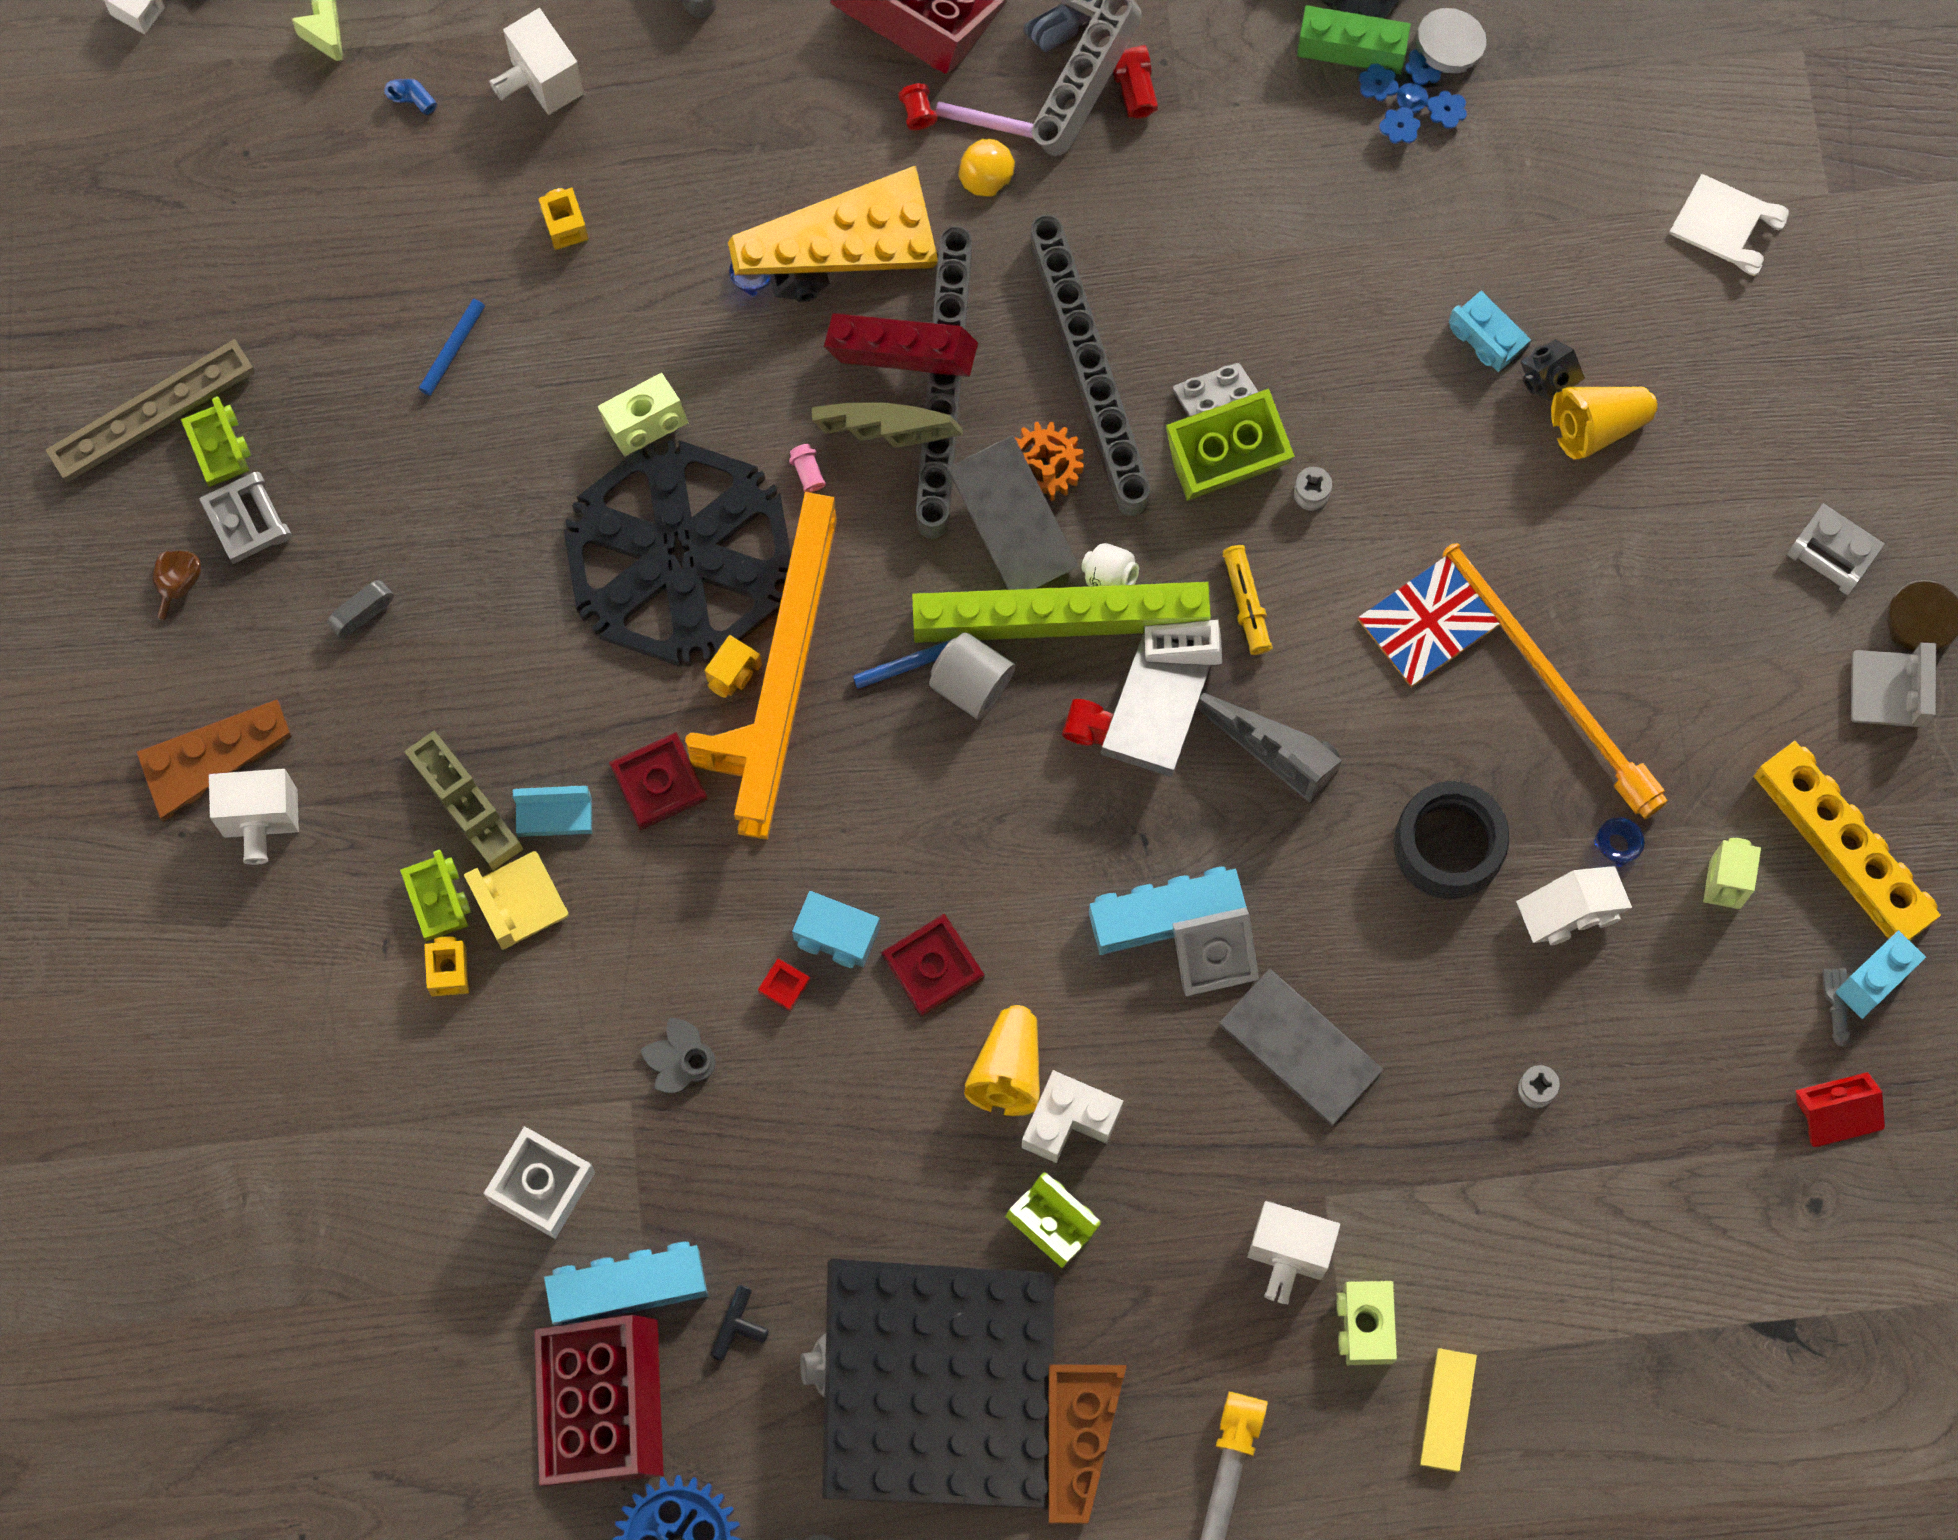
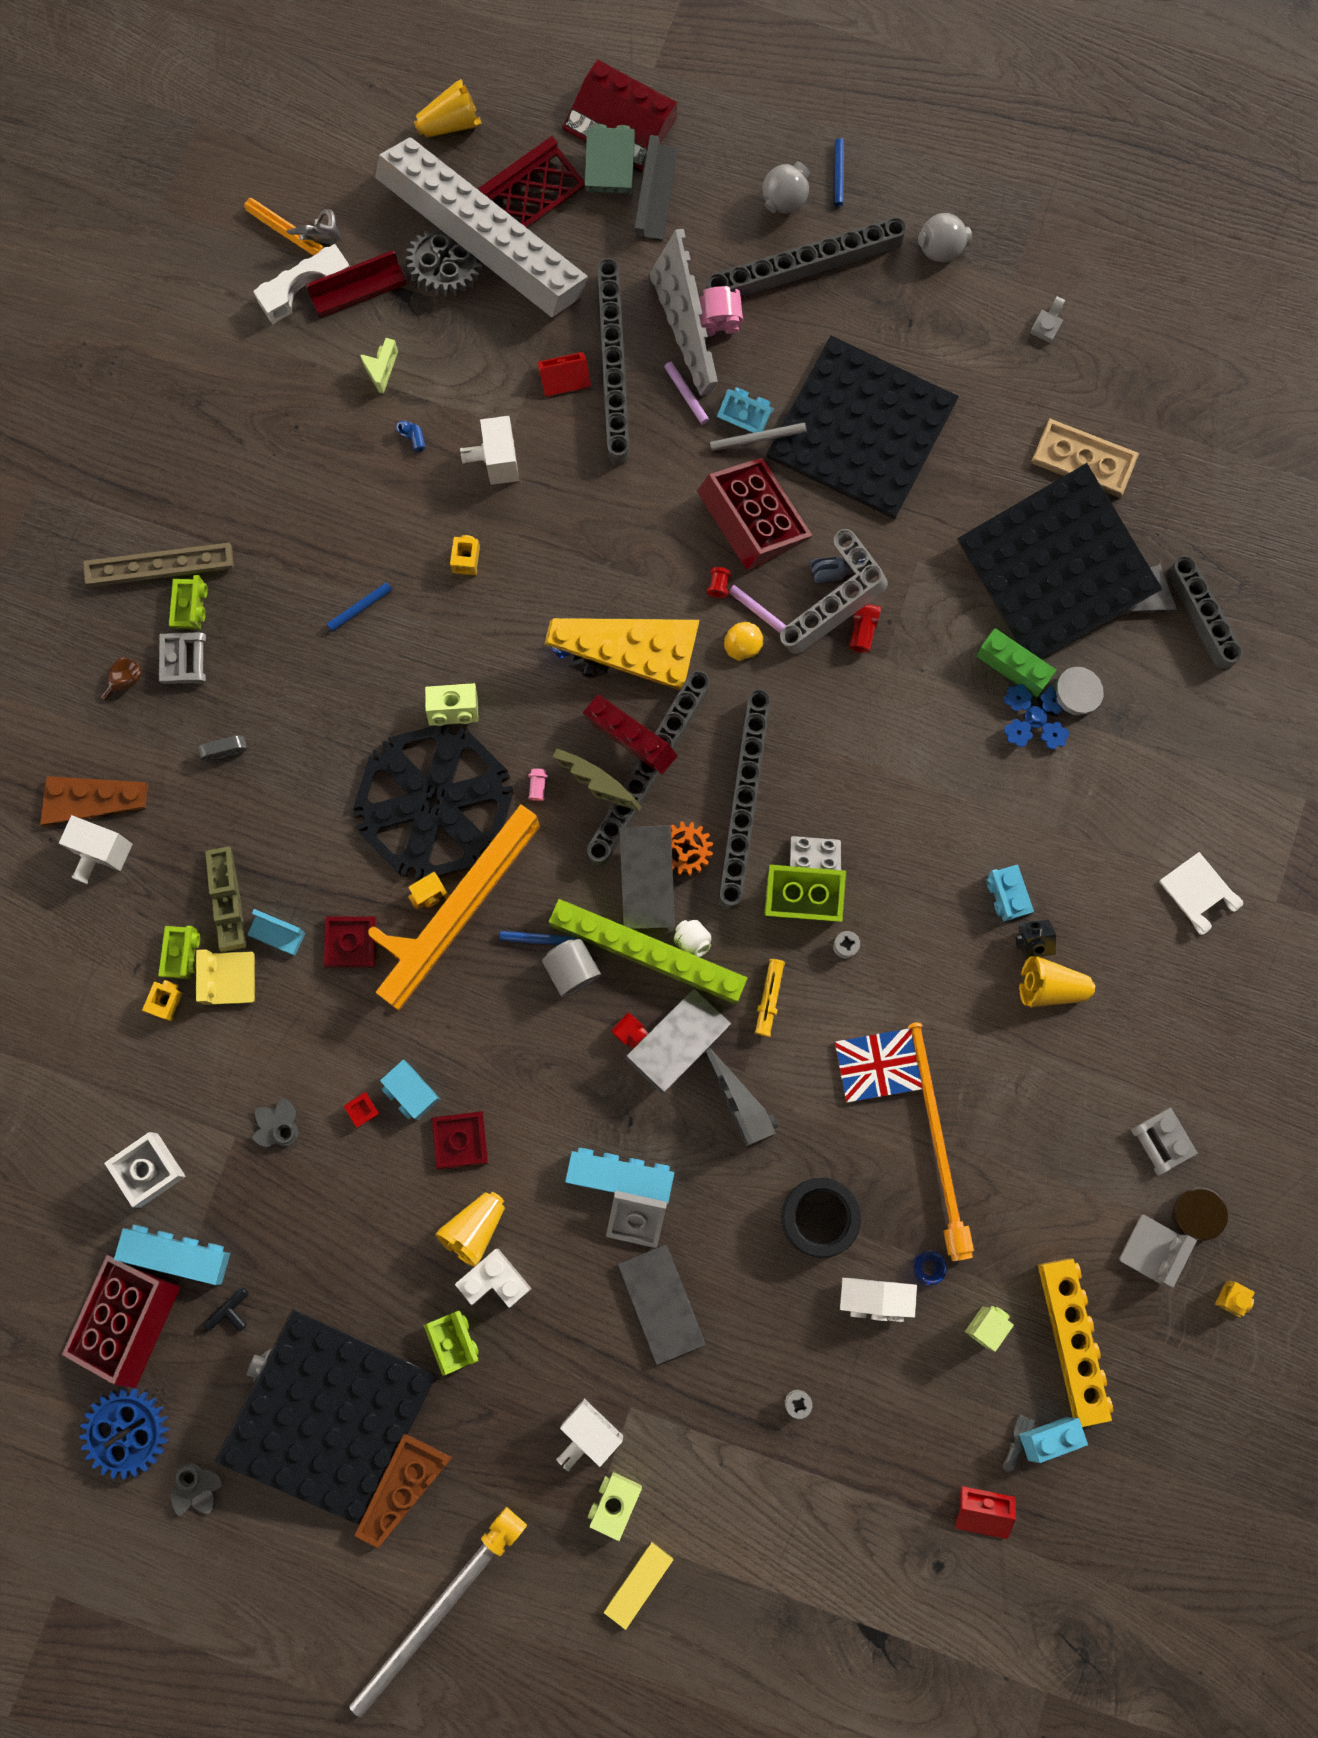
camera: 25 degrees right, 5 degrees up
white slope [1144,620,1222,665] -> none

